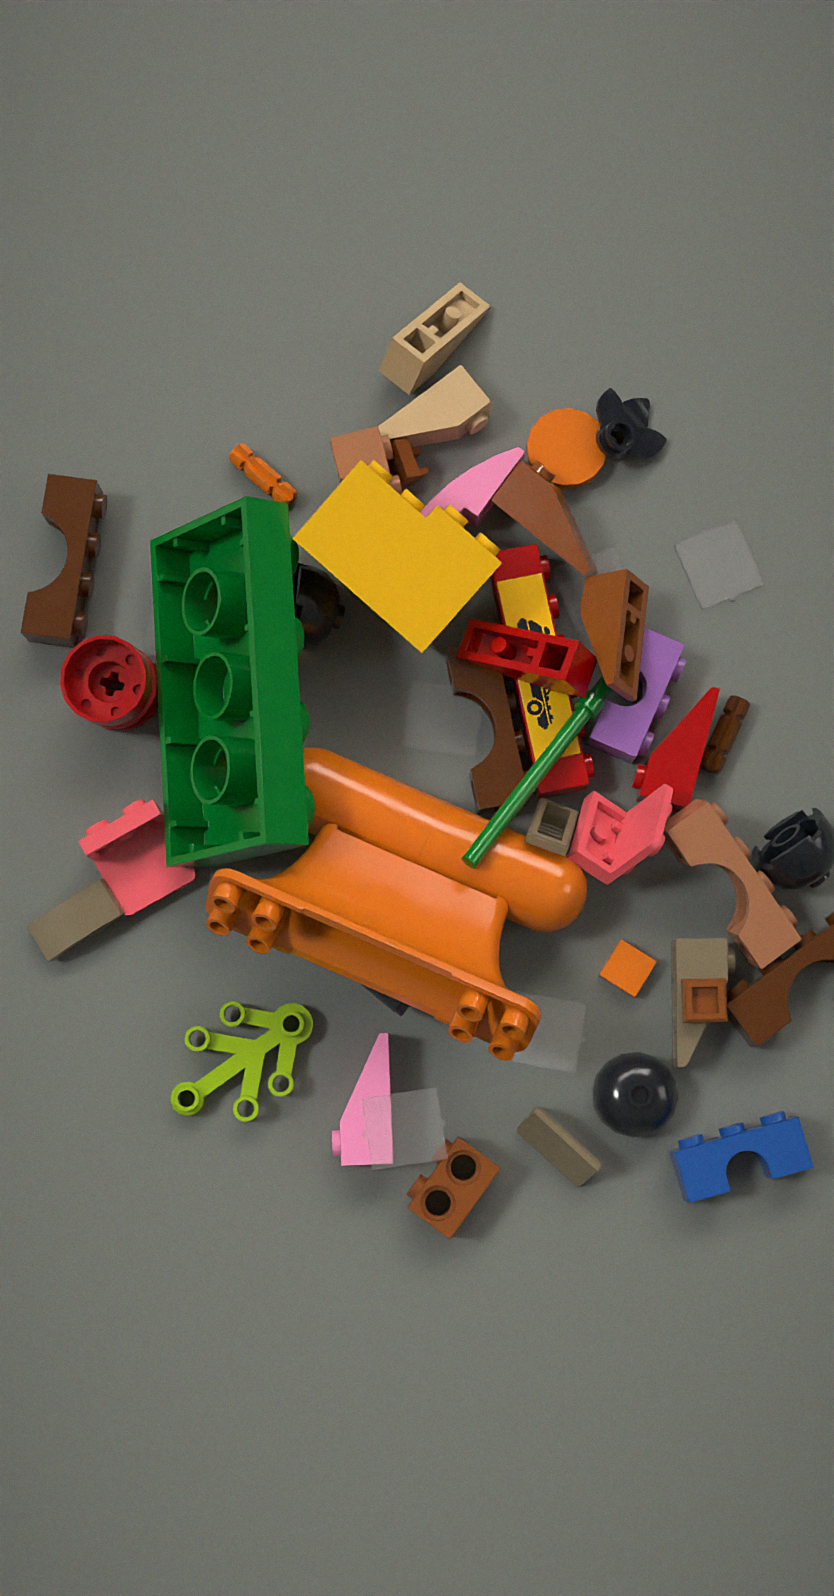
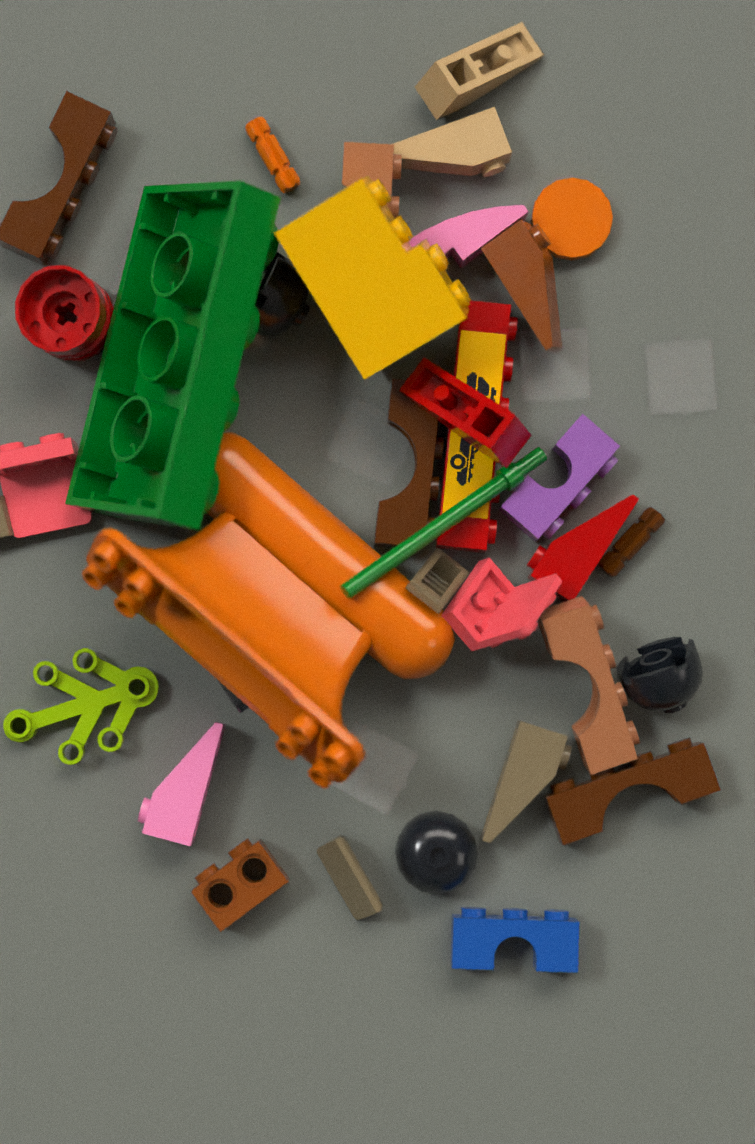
camera: 10 degrees right, 5 degrees up
clear piece [362,1087,447,1170] -> none
dark orange tile [387,438,429,491] -> none
dark orange slope [580,569,649,701] -> none
black plate [596,388,667,460] -> none
orange tile [598,939,657,998] -> none
dark orange tile [681,978,728,1023] -> none

